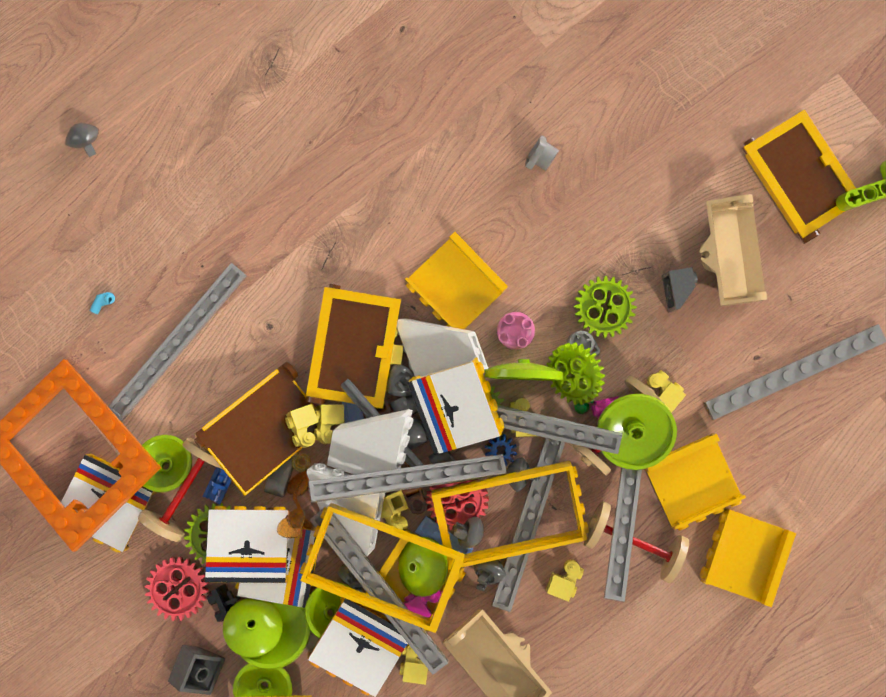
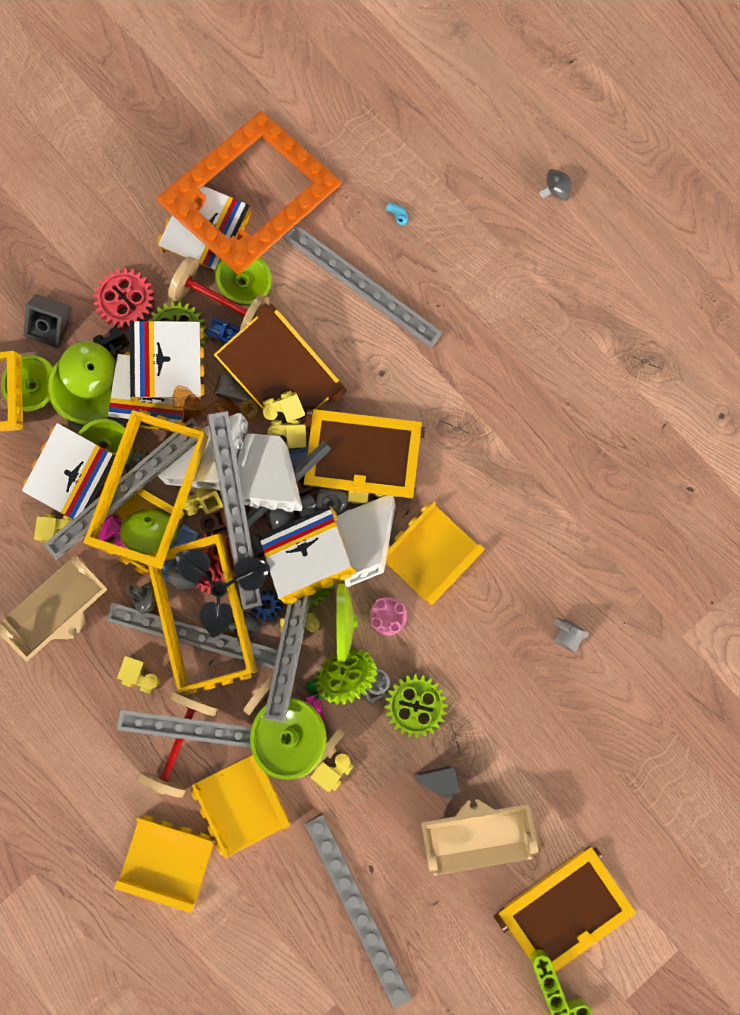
camera: 90 degrees right, 5 degrees down
none -> black plant [176,549,270,638]

